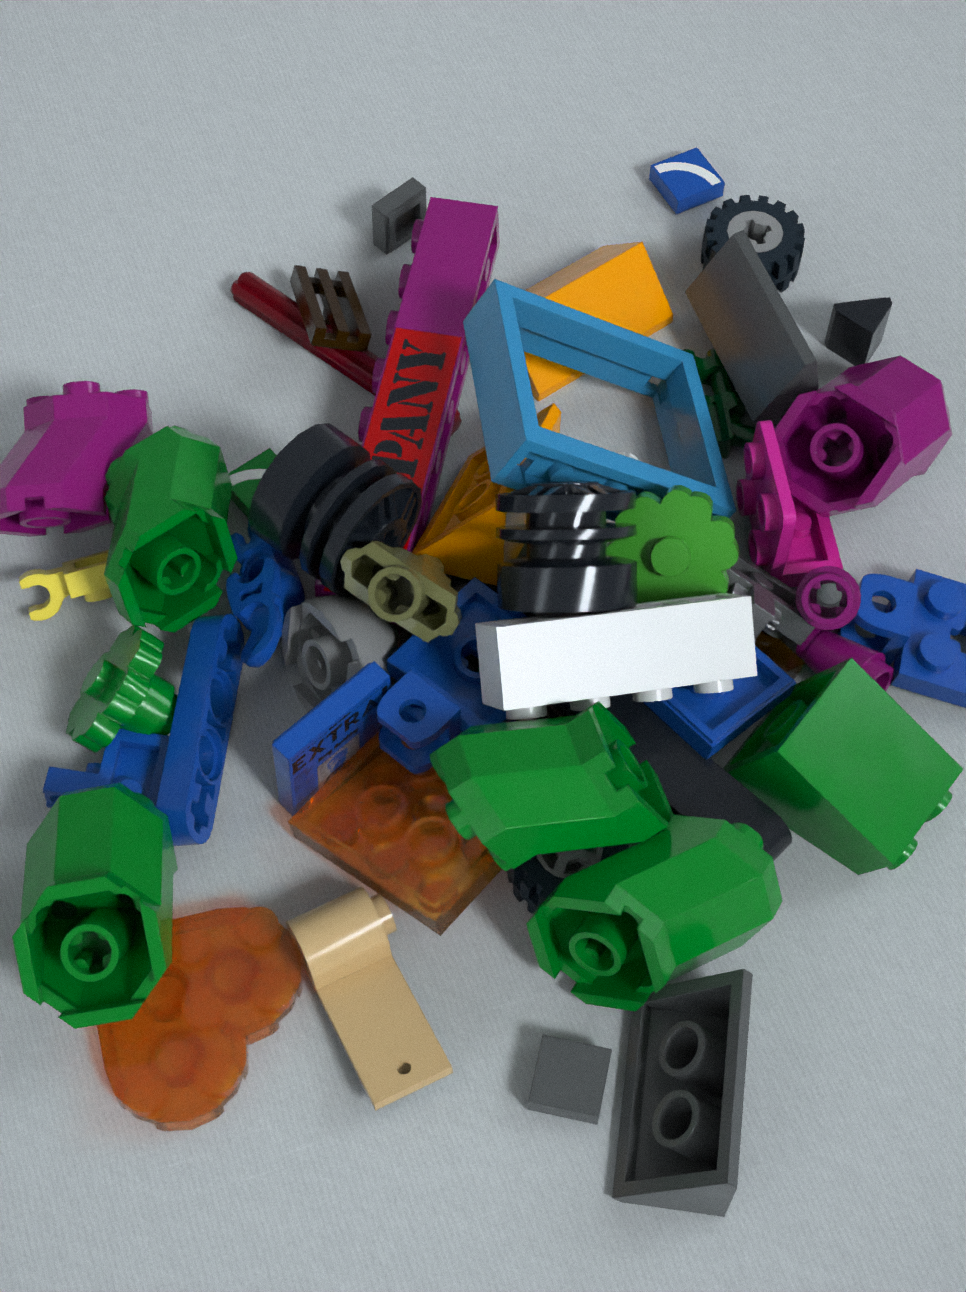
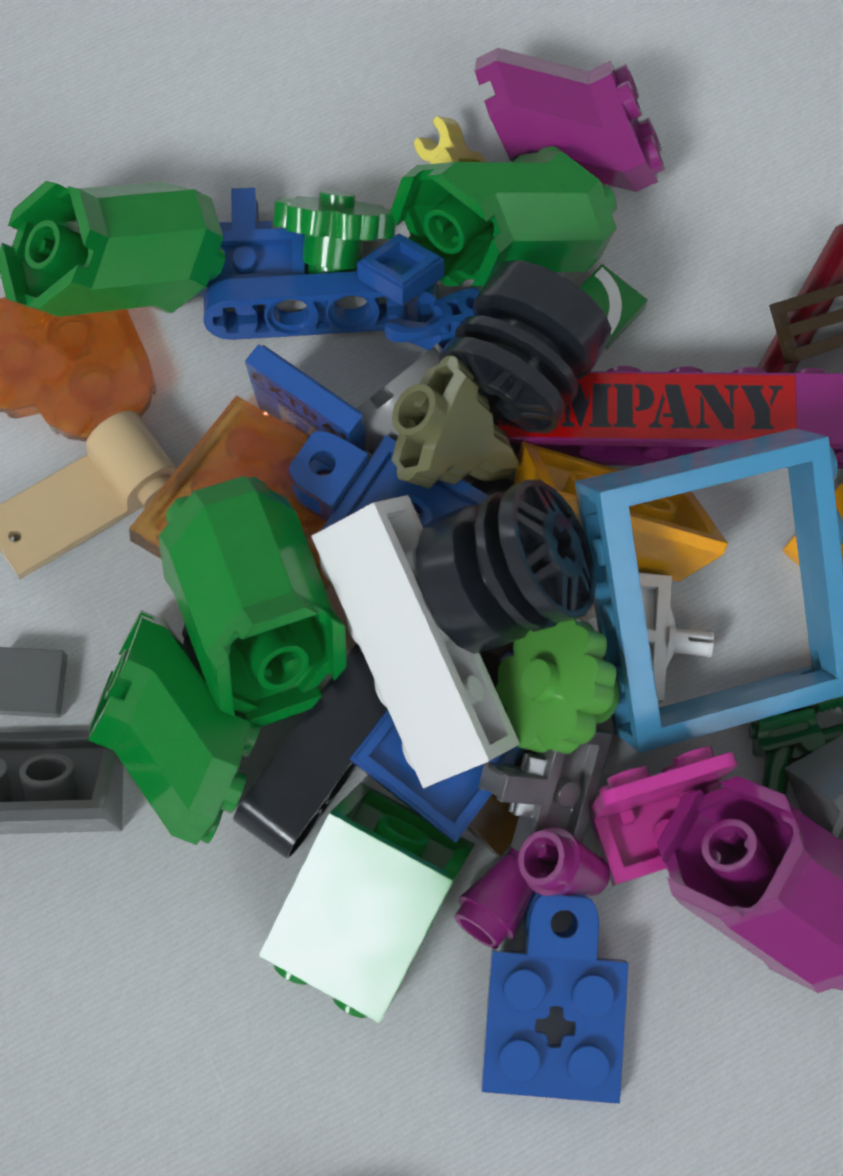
camera: 80 degrees right, 15 degrees up
none -> blue tile [357,233,444,306]

